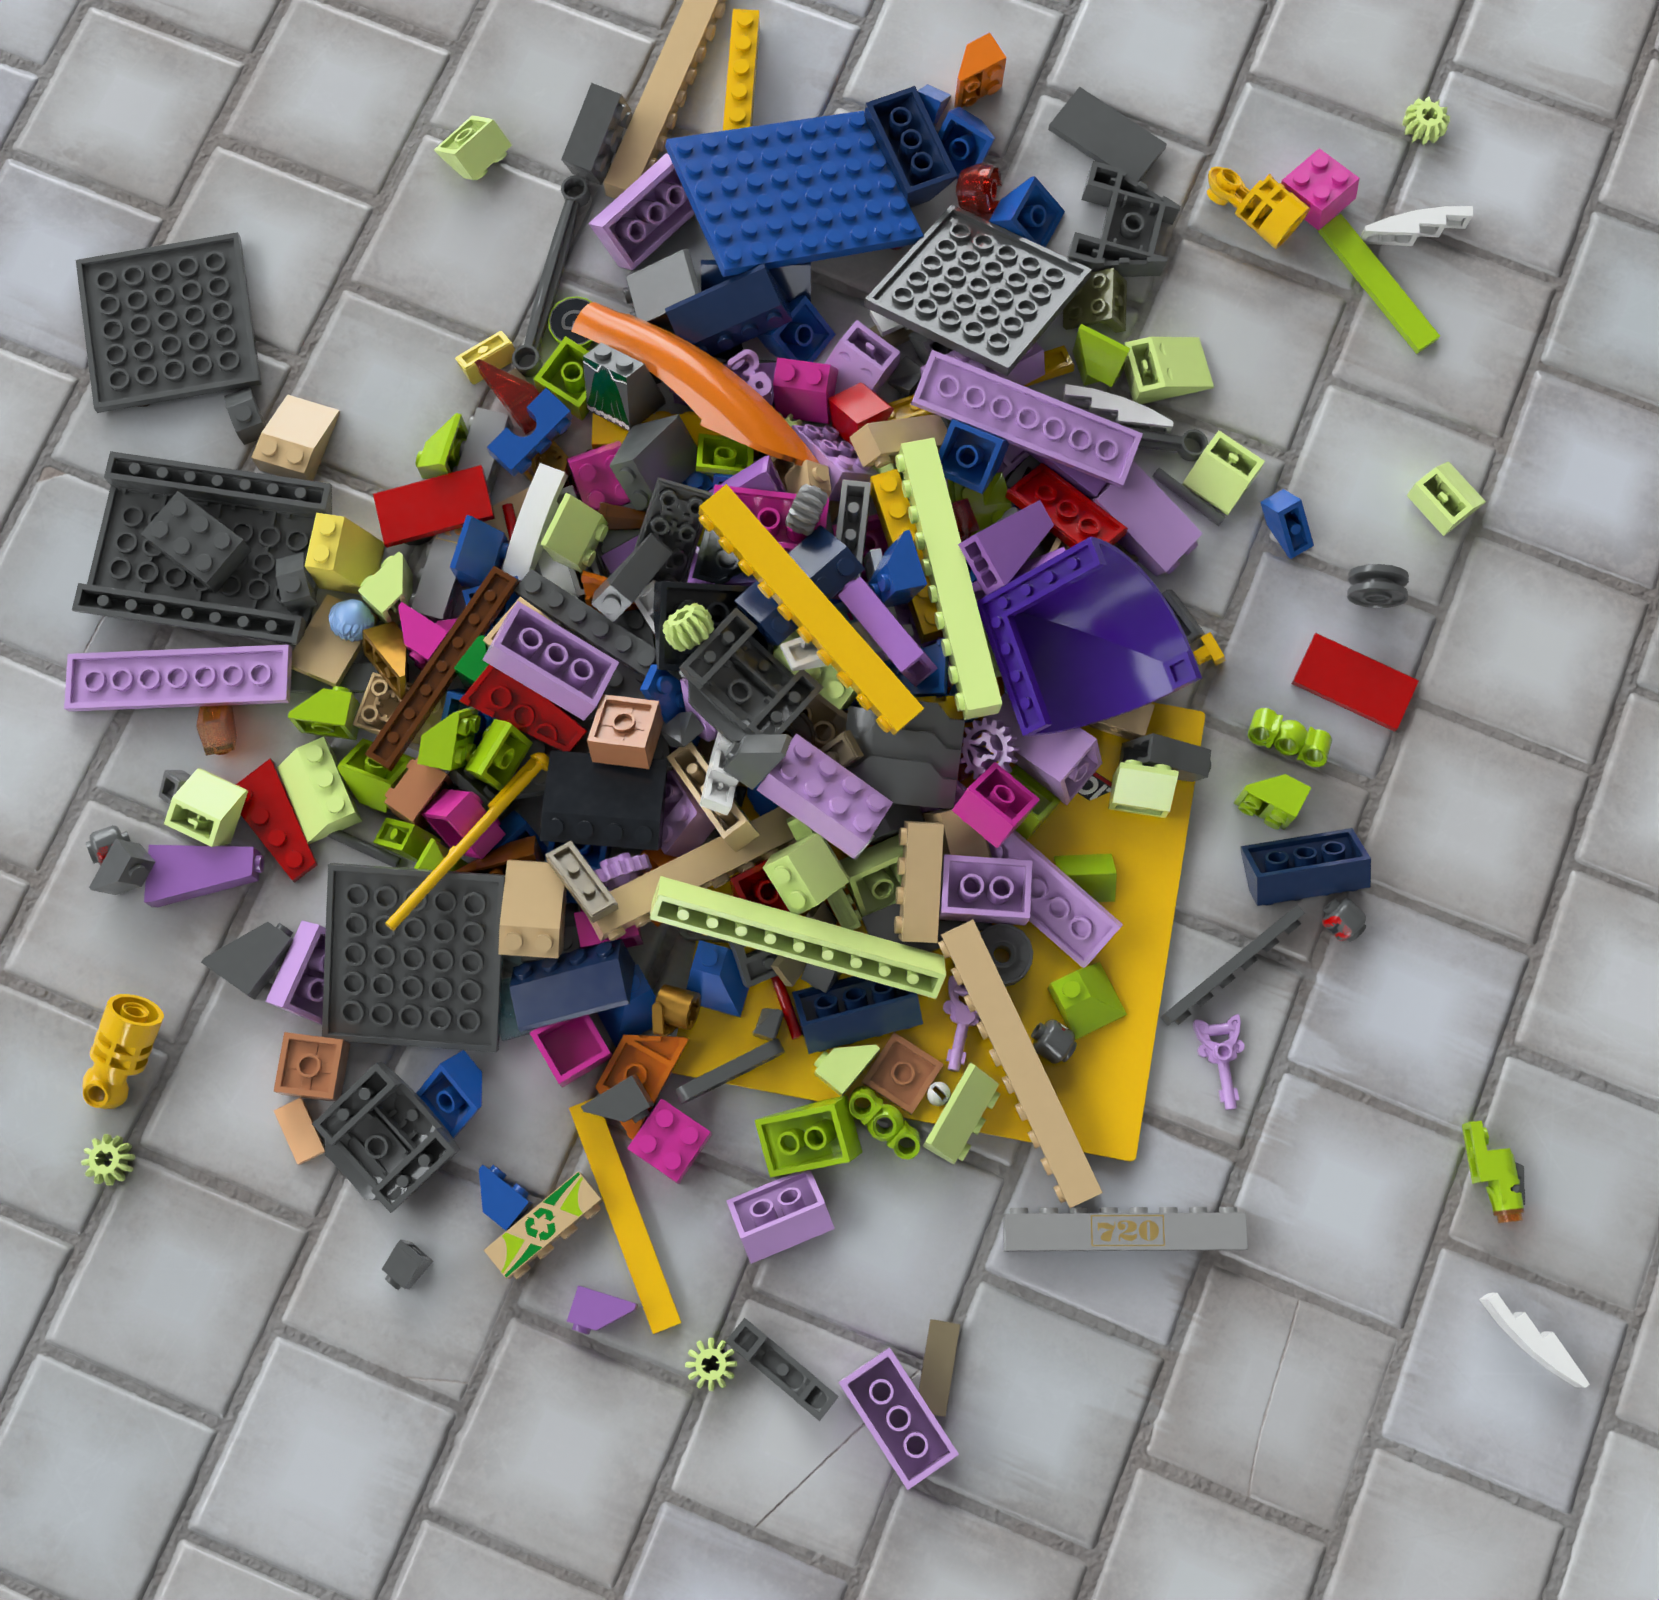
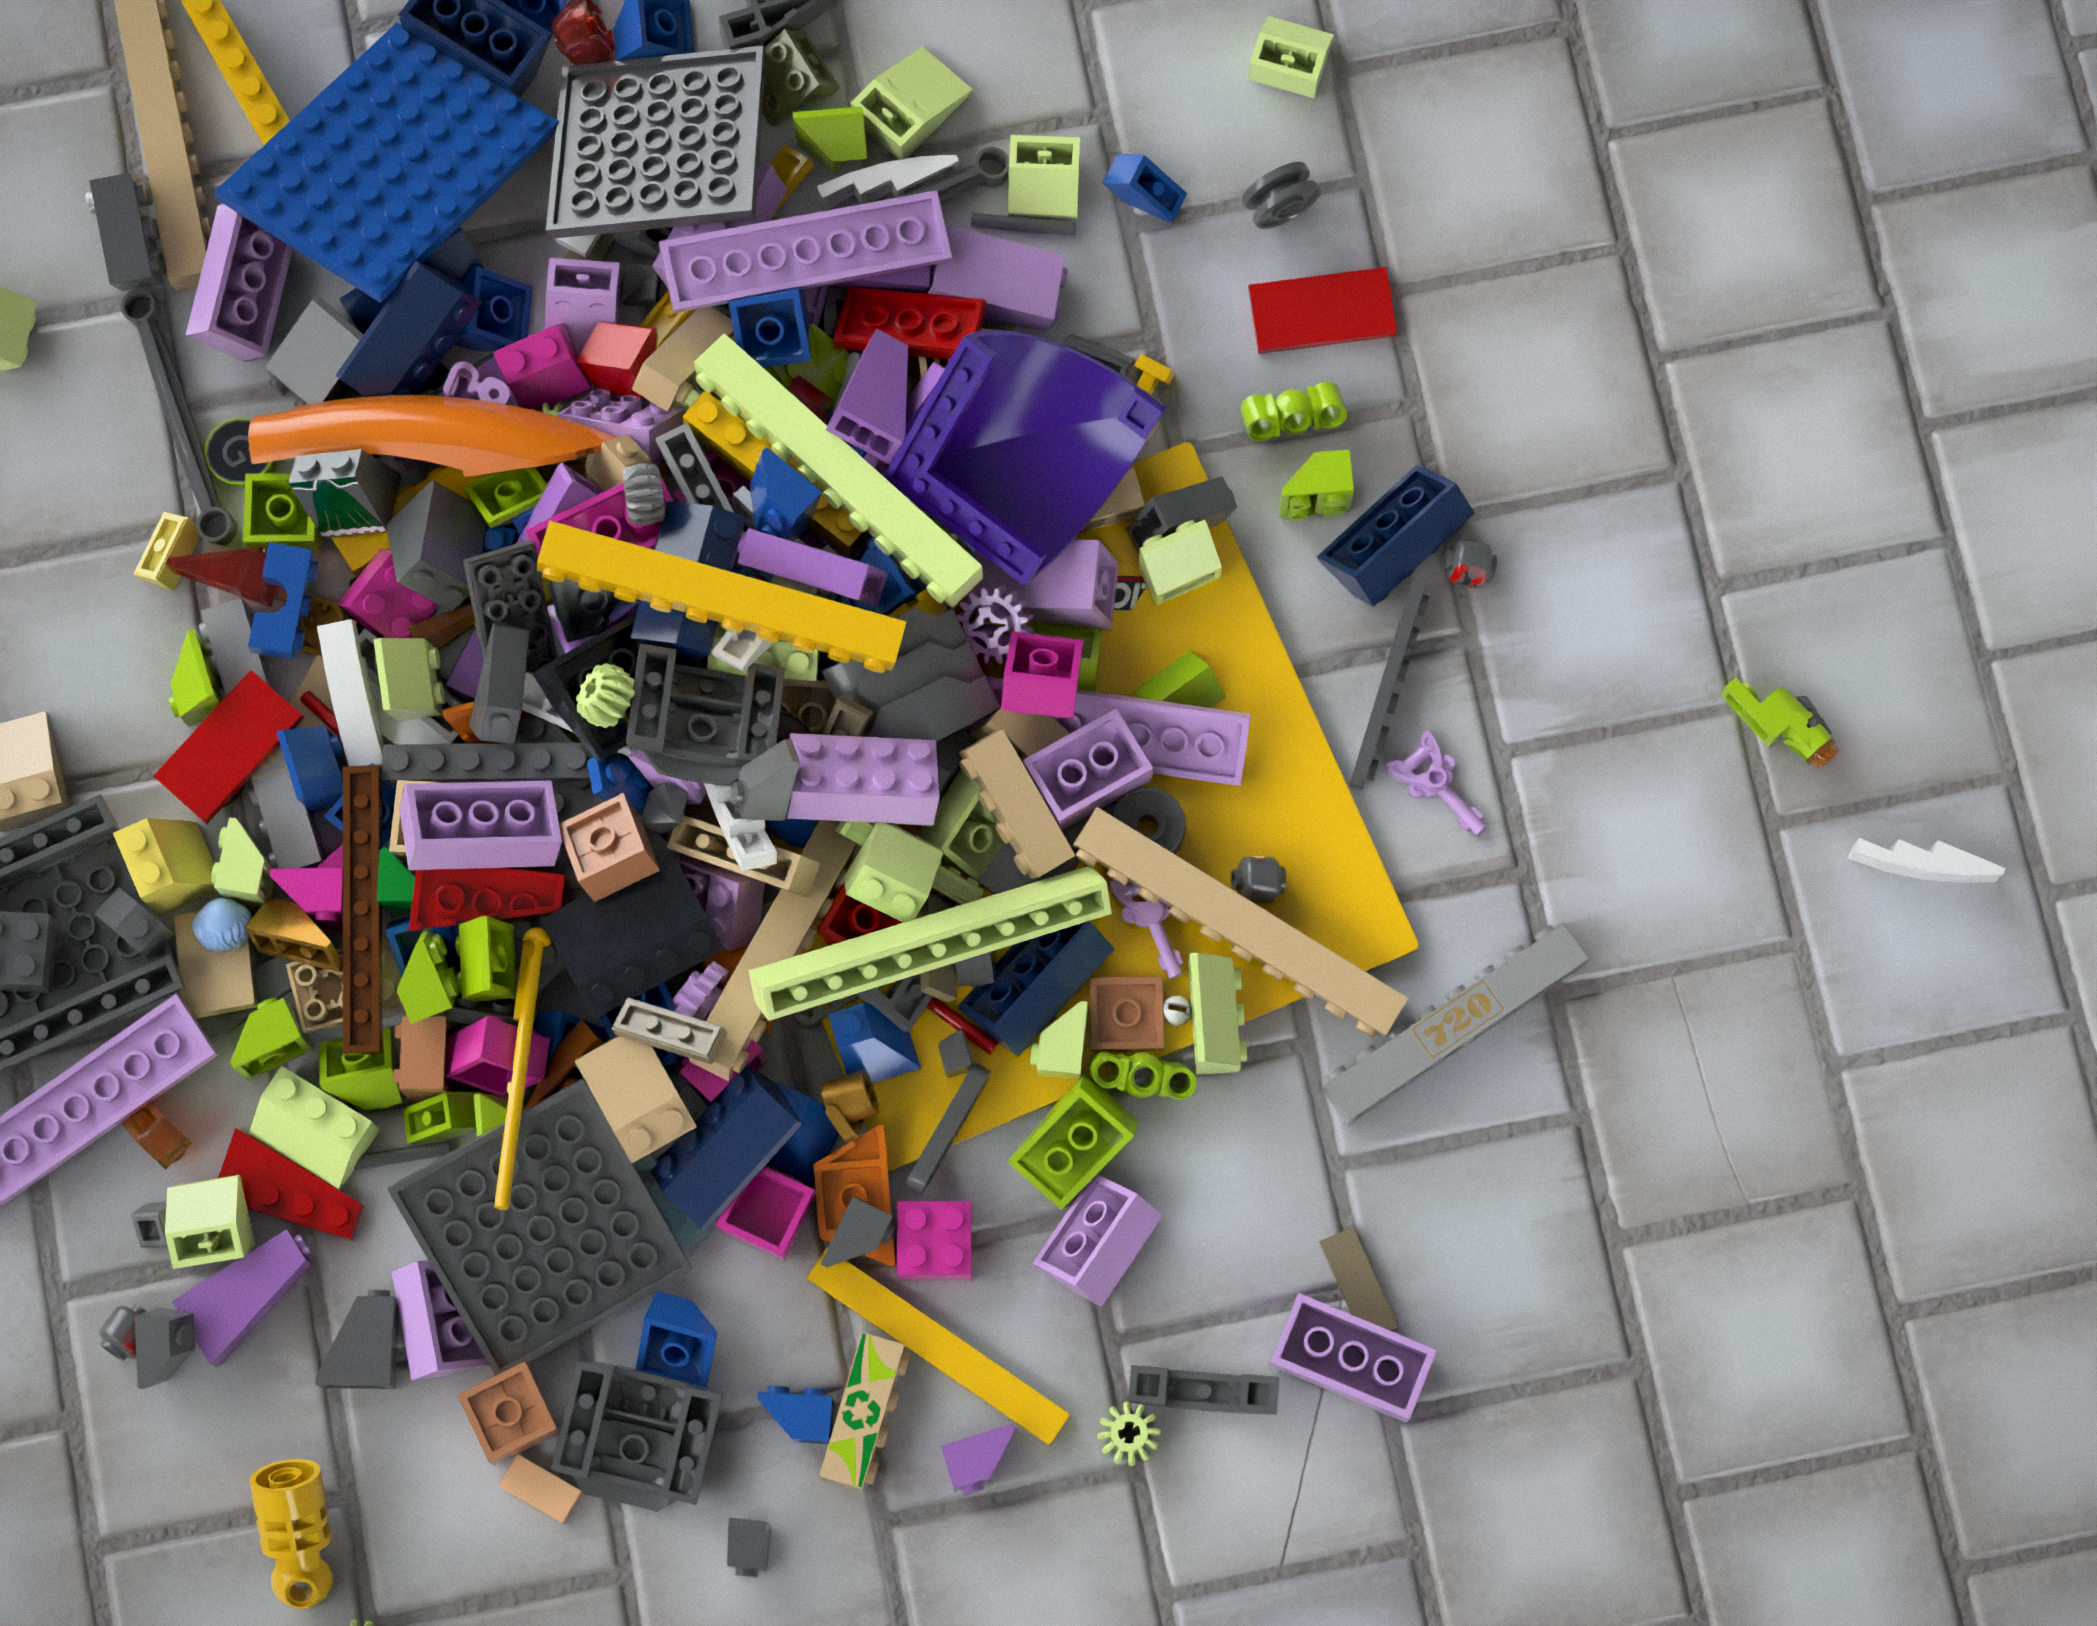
camera: 30 degrees left, 0 degrees up
lime slope [1047,962,1127,1040] -> none

